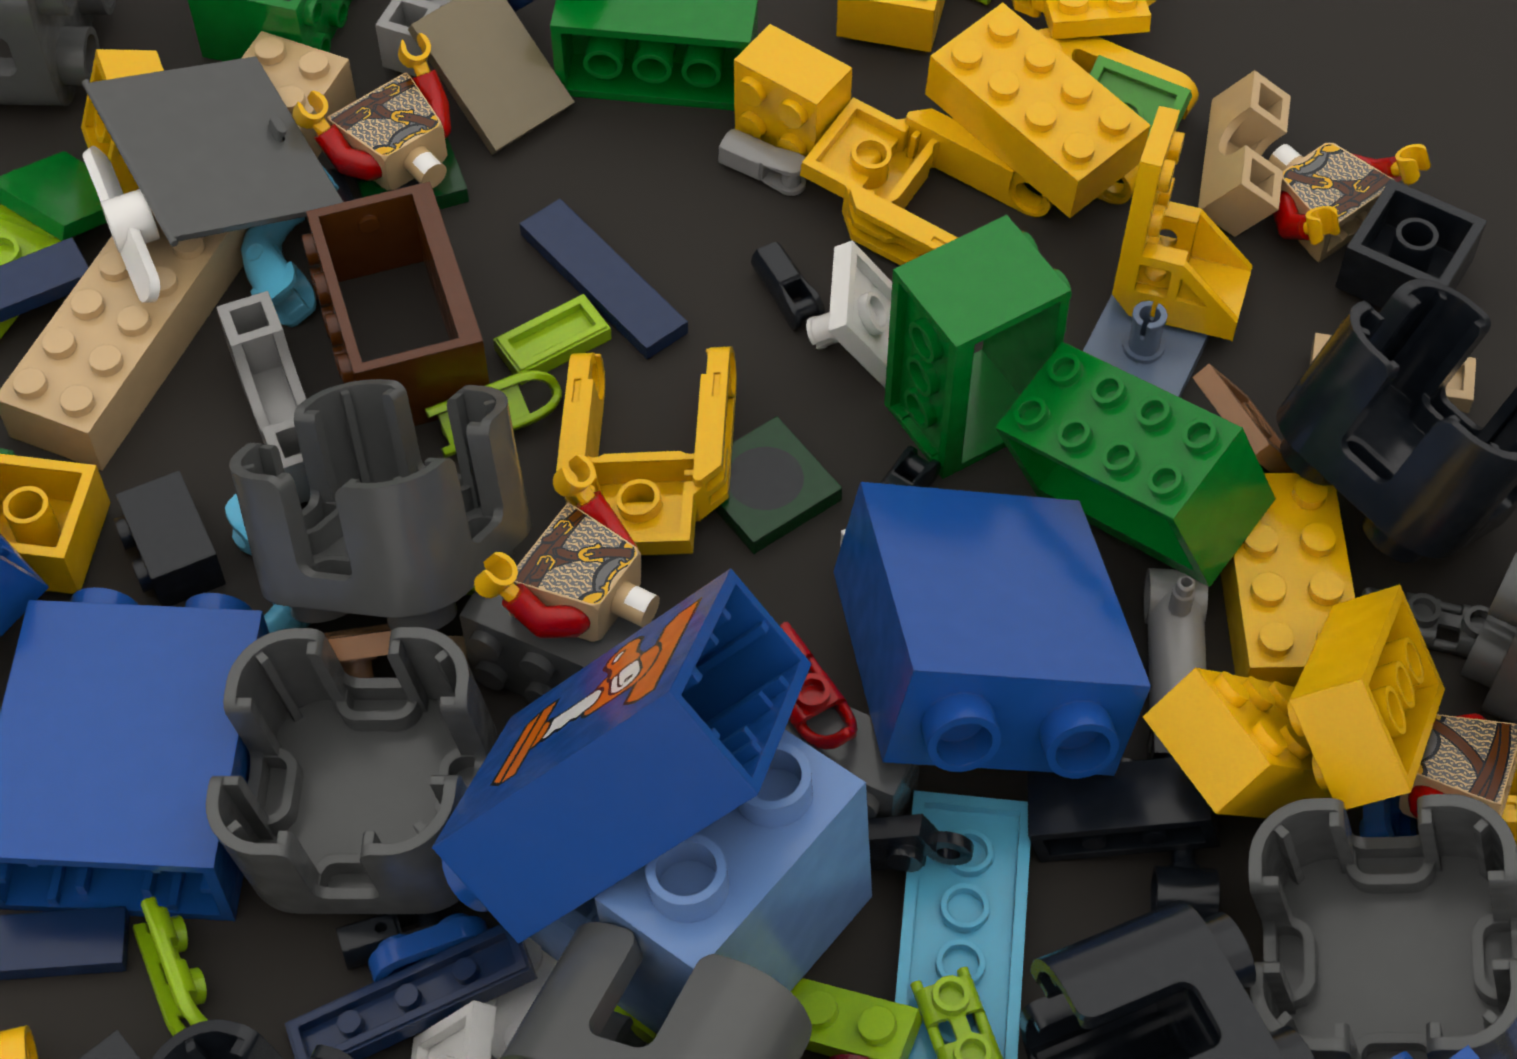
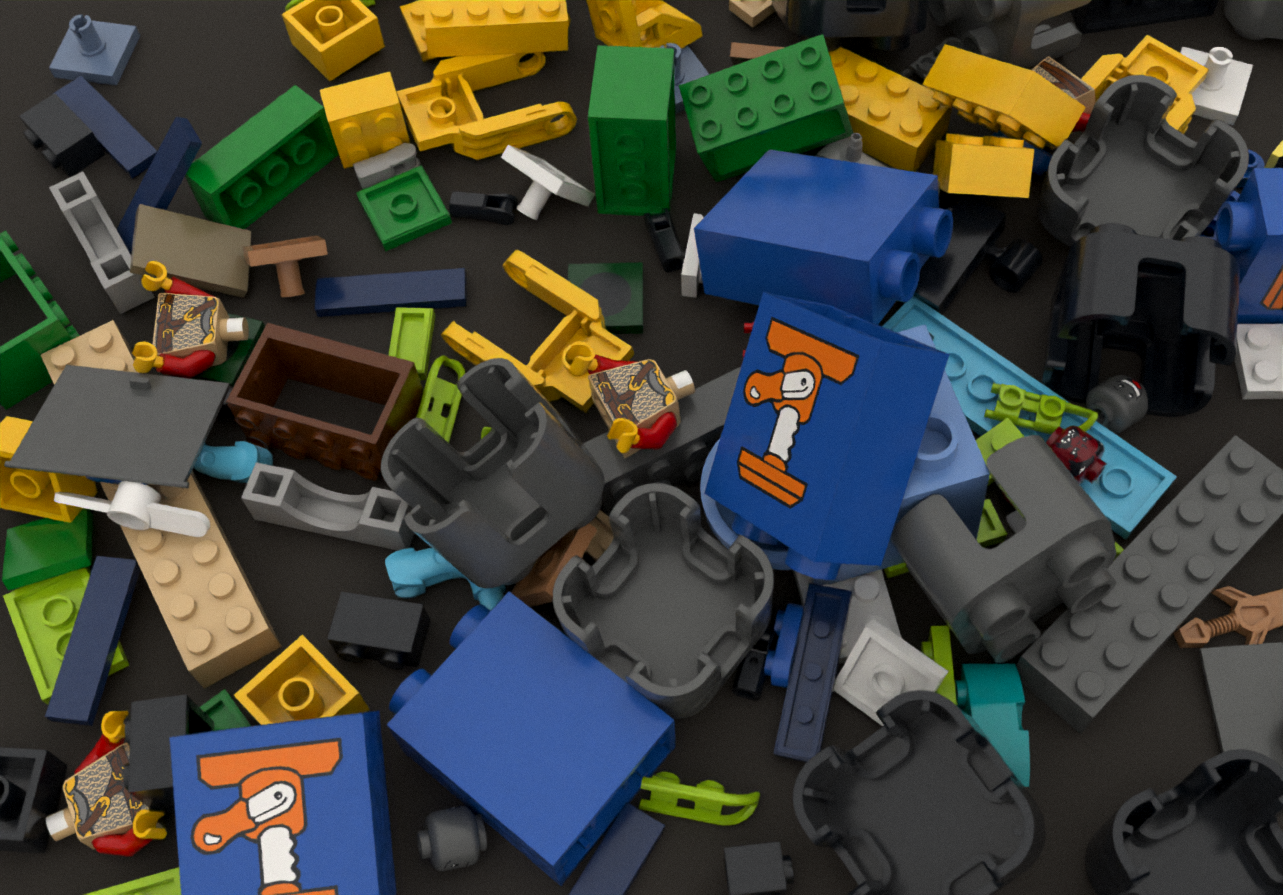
camera: 50 degrees left, 5 degrees up
none -> medium nougat tile [243,235,328,297]
none -> green tile [356,165,452,252]

